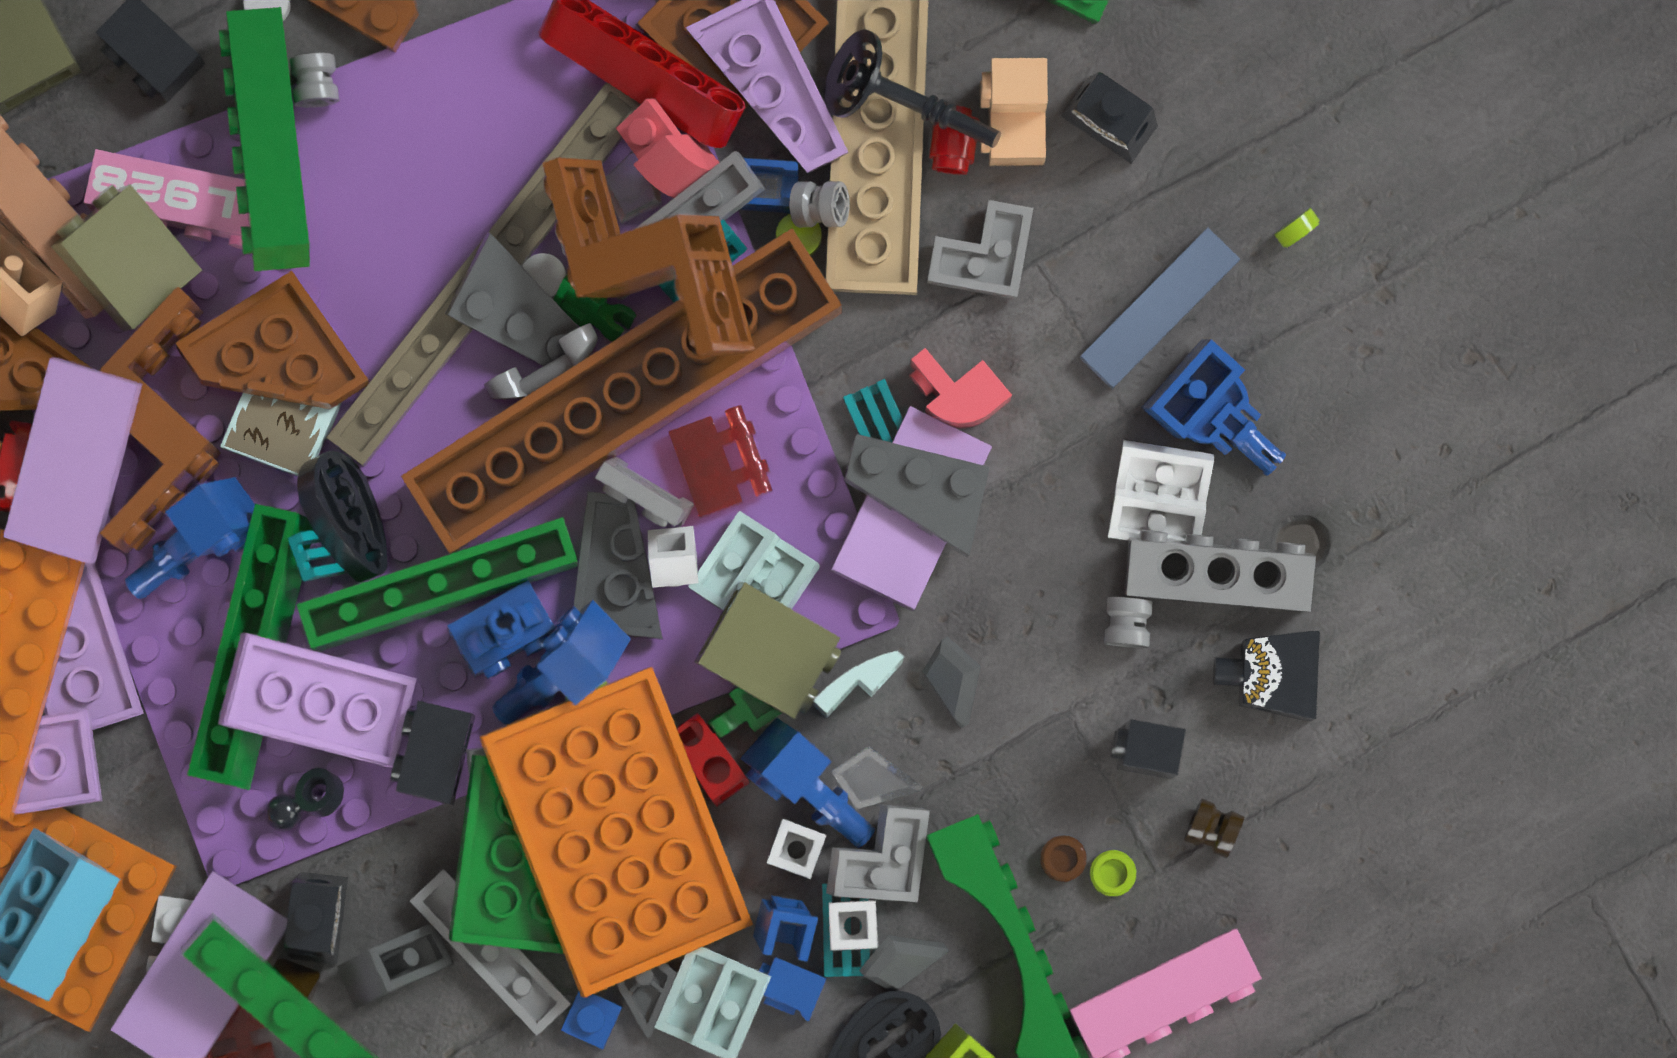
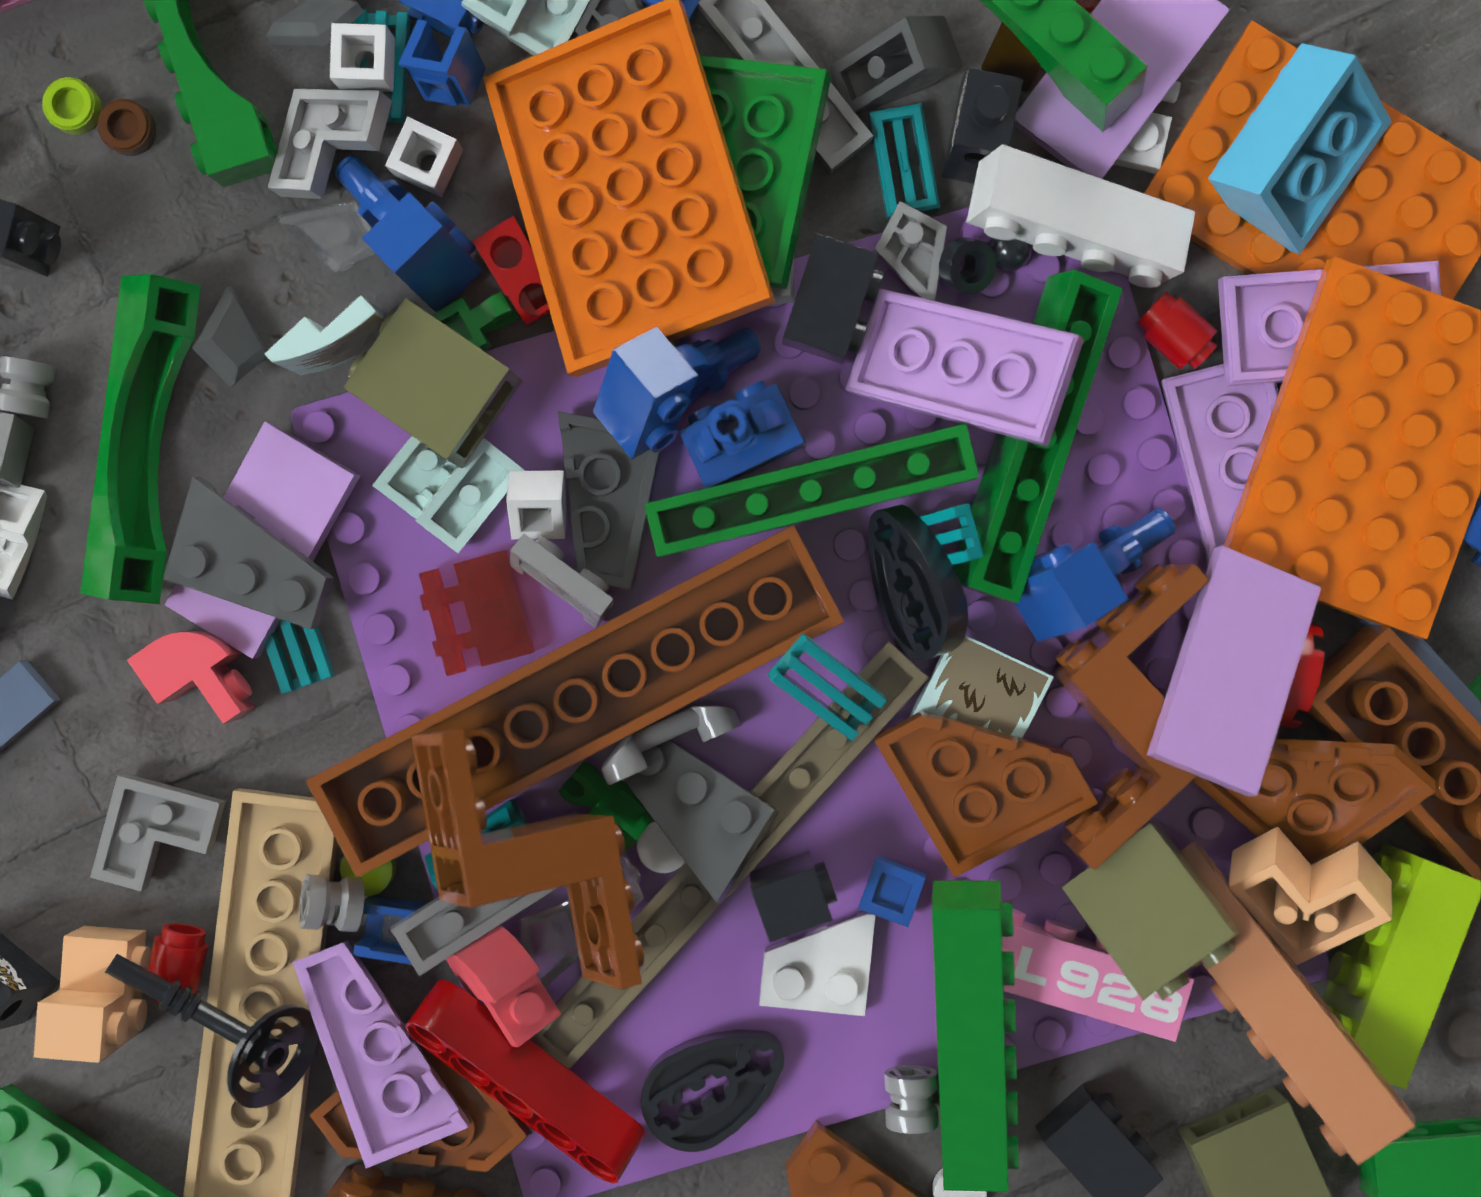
camera: 175 degrees left, 5 degrees up
none -> green arch [80,274,201,604]
none -> black piece [641,1029,784,1152]
none -> black brick [750,851,838,943]
none -> white wing [759,911,875,1016]
none -> teal tile [768,633,887,741]
none -> blue plate [858,855,927,927]
none -> teal tile [868,103,940,221]
none -> light grey piece [874,201,947,301]
none -> white brick [966,144,1195,288]
none -> red brick [1136,291,1218,370]

